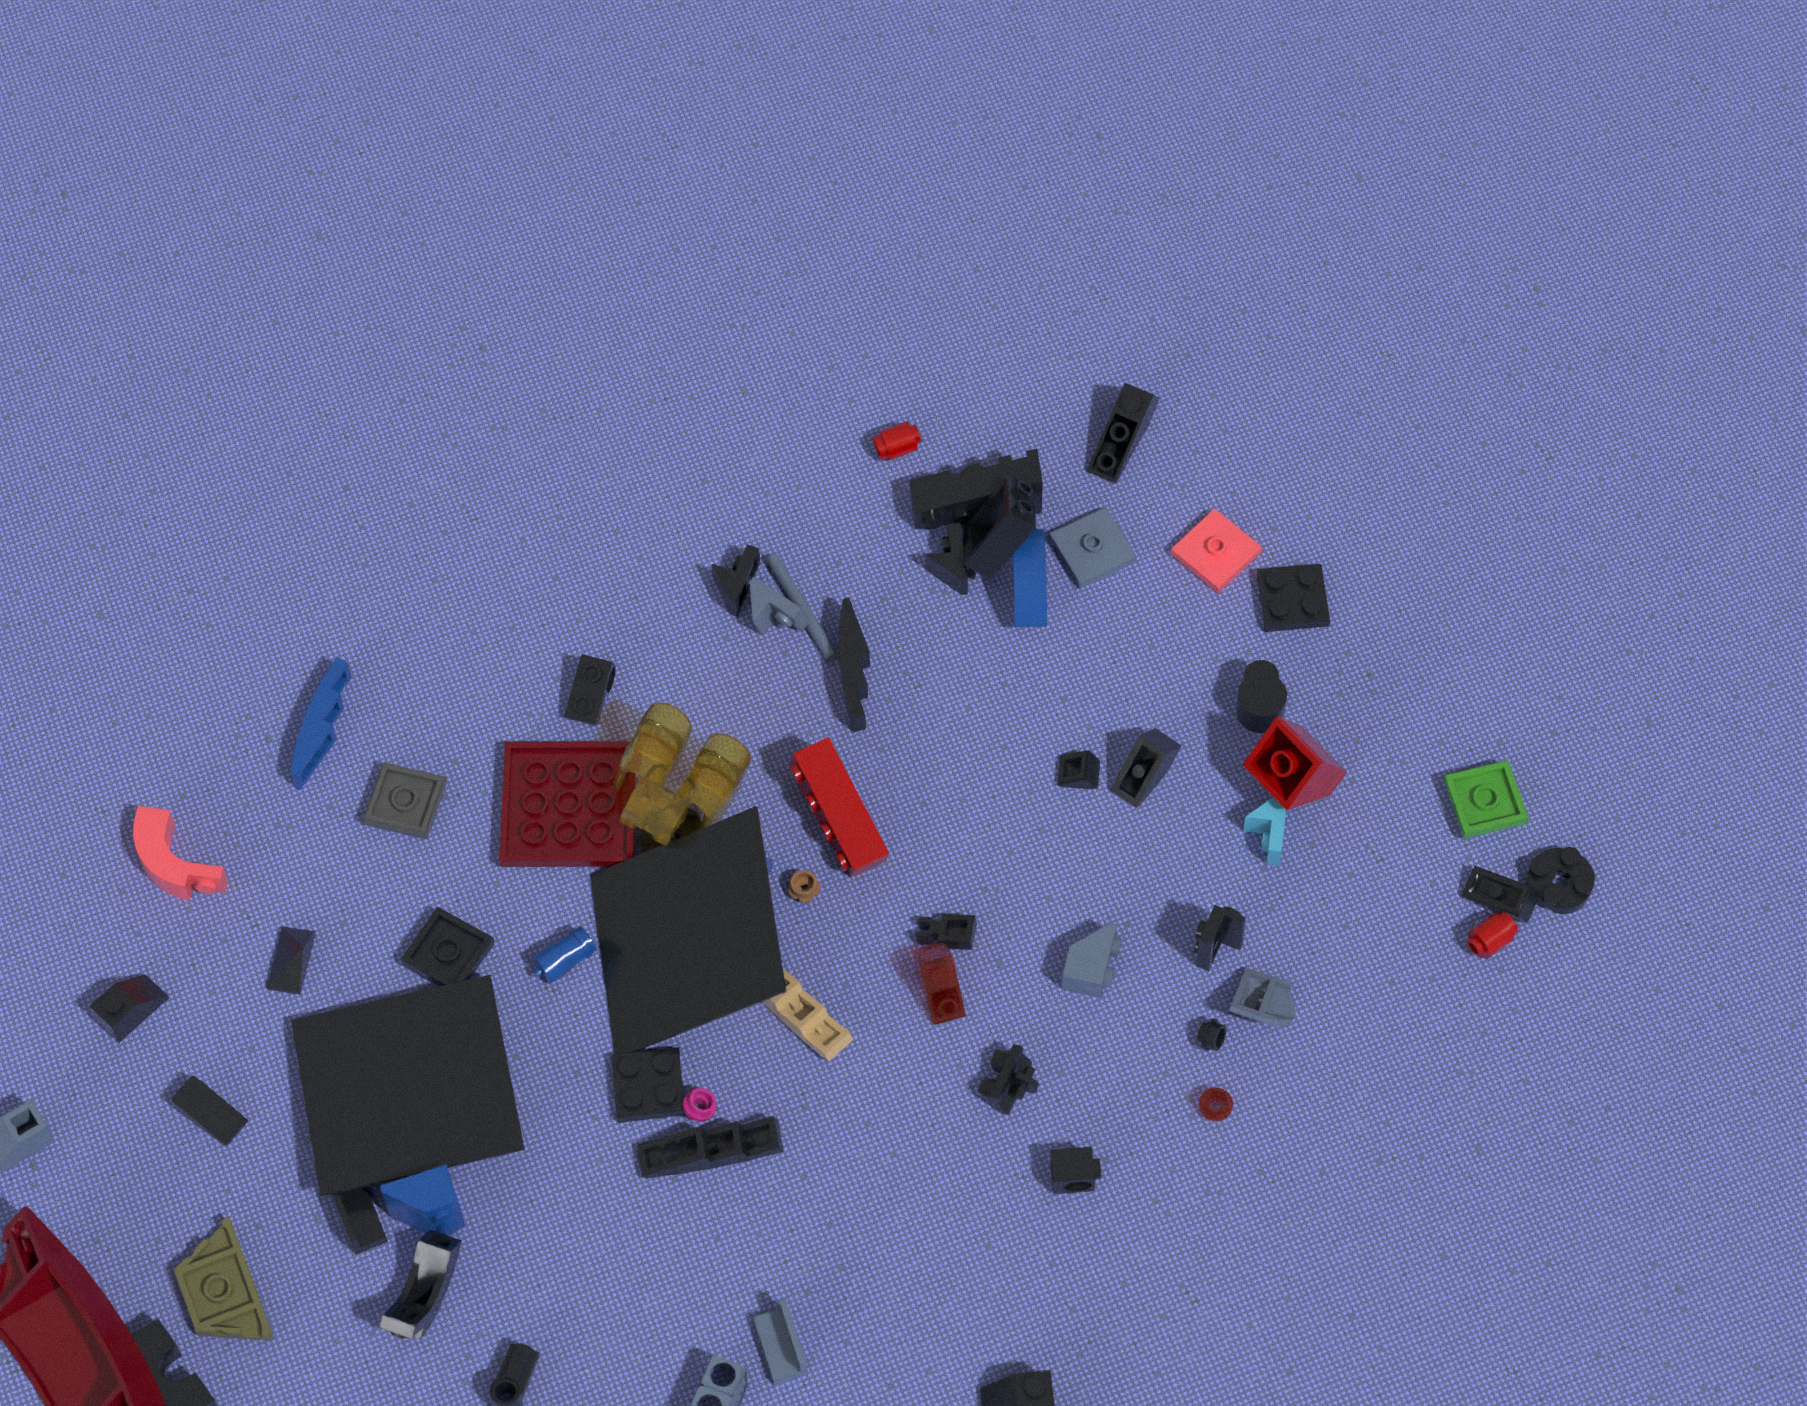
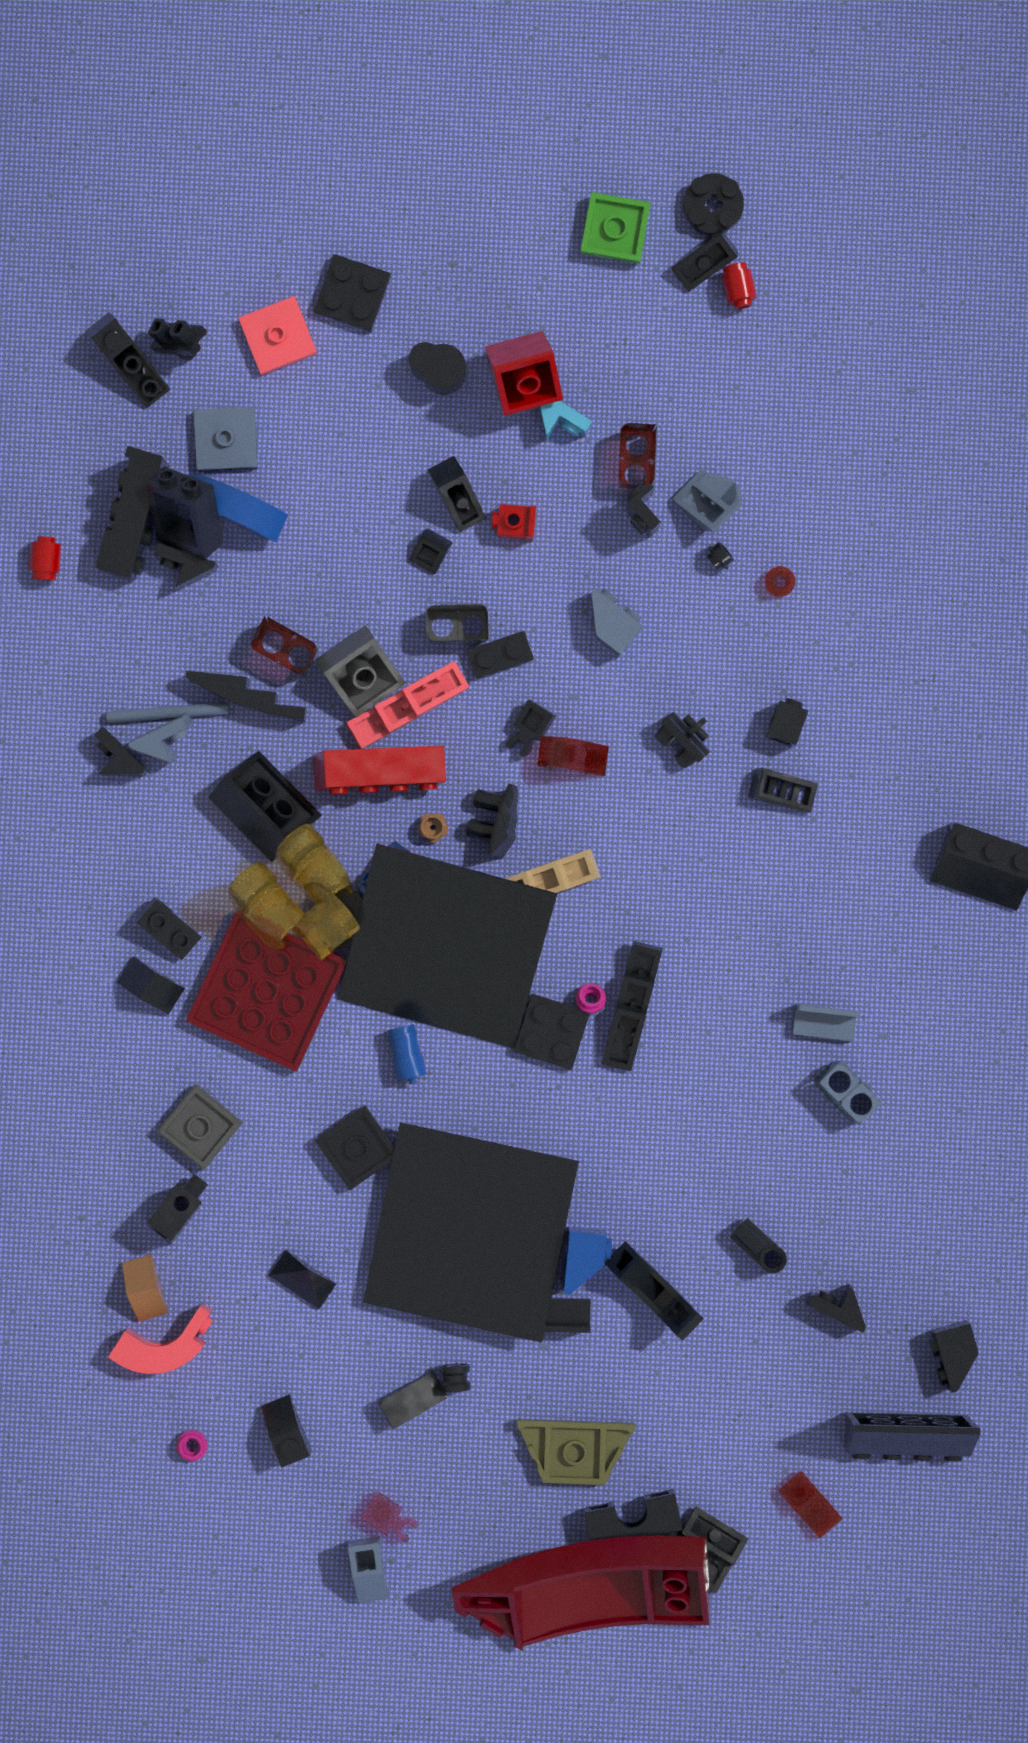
camera: 65 degrees left, 25 degrees up
blue slope [290,657,352,790] -> none
none -> black slope [117,956,185,1014]
none -> medium nougat slope [122,1254,169,1322]
none -> black torso [147,1174,208,1244]
none -> black hips [148,318,207,360]
none -> dark pink plate [176,1430,207,1461]
none -> black slope [208,750,322,863]
none -> clear red piece [251,616,319,677]
none -> dark grey slope [316,625,406,718]
none -> coral slope [346,661,469,749]
none -> clear pink plate [360,1491,418,1542]
none -> dark grey piece [426,604,489,642]
none -> black wheel [439,1363,471,1392]
none -> black connector [466,783,518,858]
none -> black plate [467,631,534,680]
none -> red brick [492,504,536,541]
none -> clear red piece [619,423,657,489]
none -> black slope [748,768,818,813]

